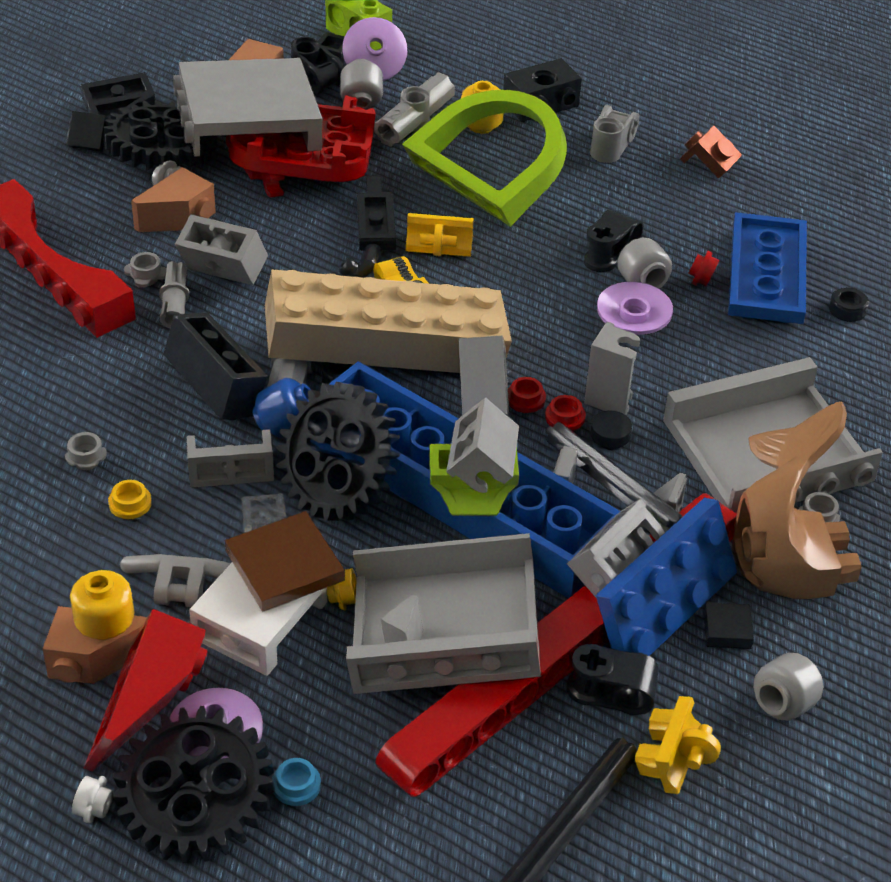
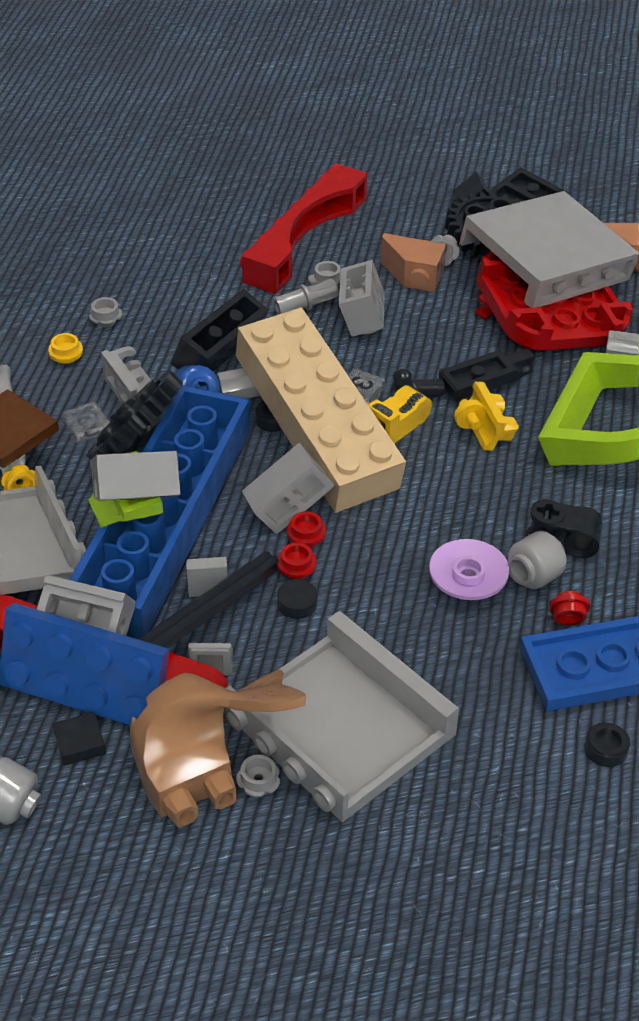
camera: 70 degrees right, 0 degrees up
light grey hinge [584,321,640,415] -> none

